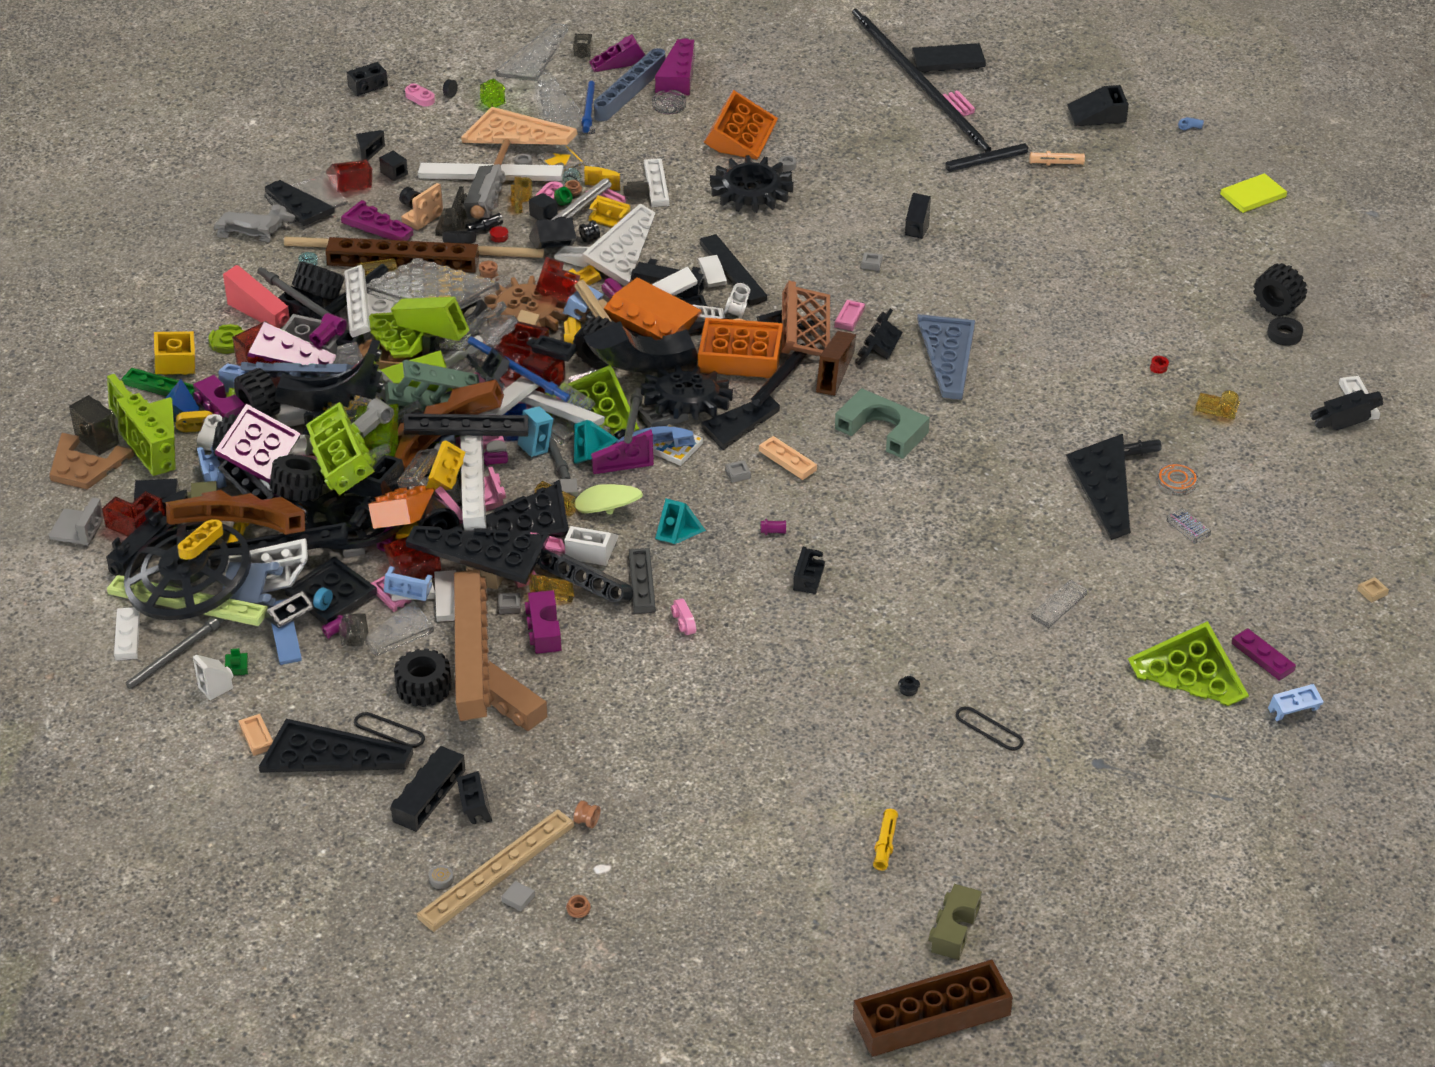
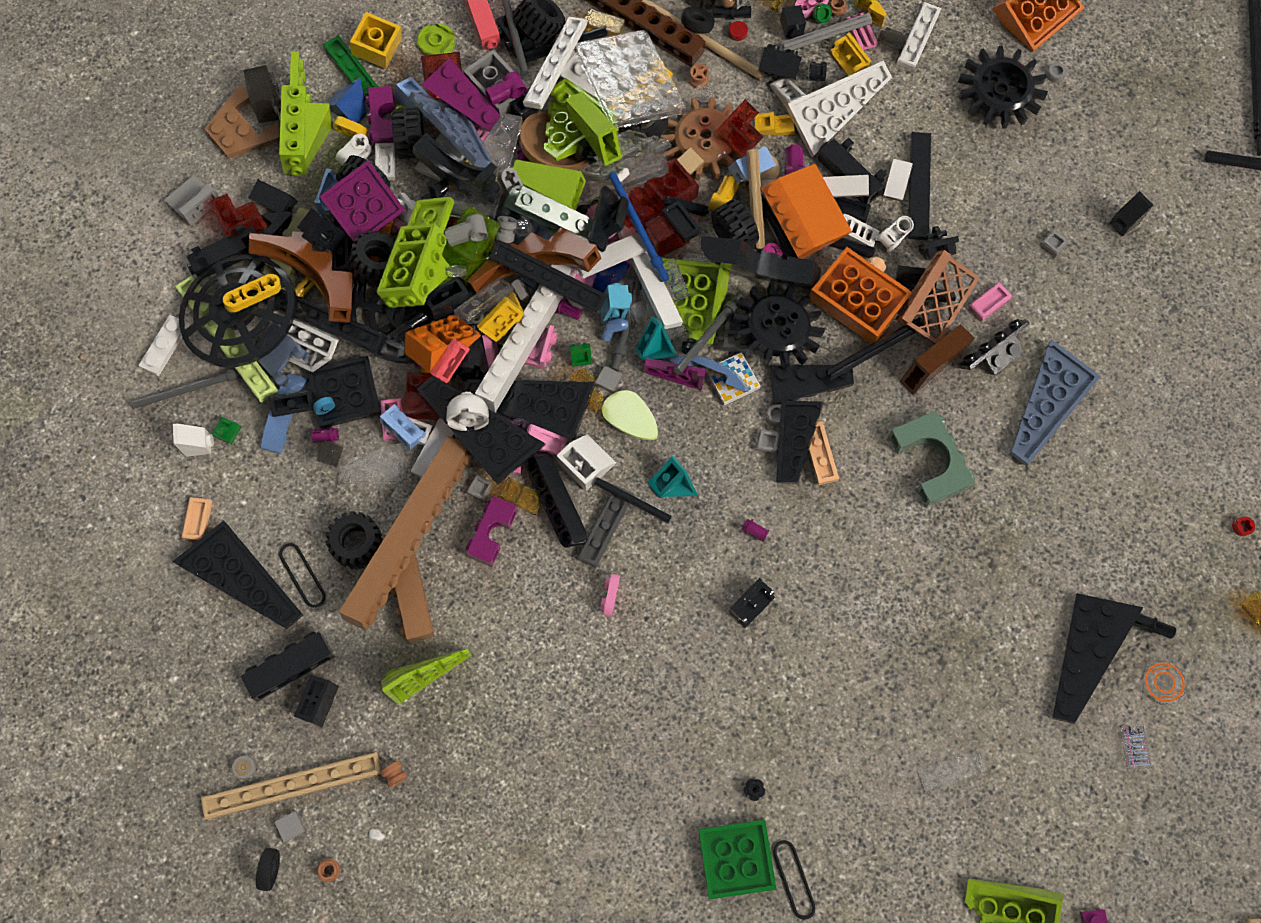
camera: 30 degrees right, 30 degrees up
none -> black tyre [256,848,280,891]
none -> black brick [297,208,348,253]
none -> lime slope [381,649,472,705]
none -> coral tile [430,338,470,383]
none -> white cylinder [446,392,489,431]
none -> light grey wheel [494,216,517,243]
none -> green tile [569,343,592,367]
none -> black bar [594,477,672,523]
none -> medium blue arm [601,318,628,341]
none -> green plate [698,820,777,899]
none -> light grey tile [766,404,781,426]
none -> black wing [776,401,824,484]
none -> black hips [918,226,959,260]

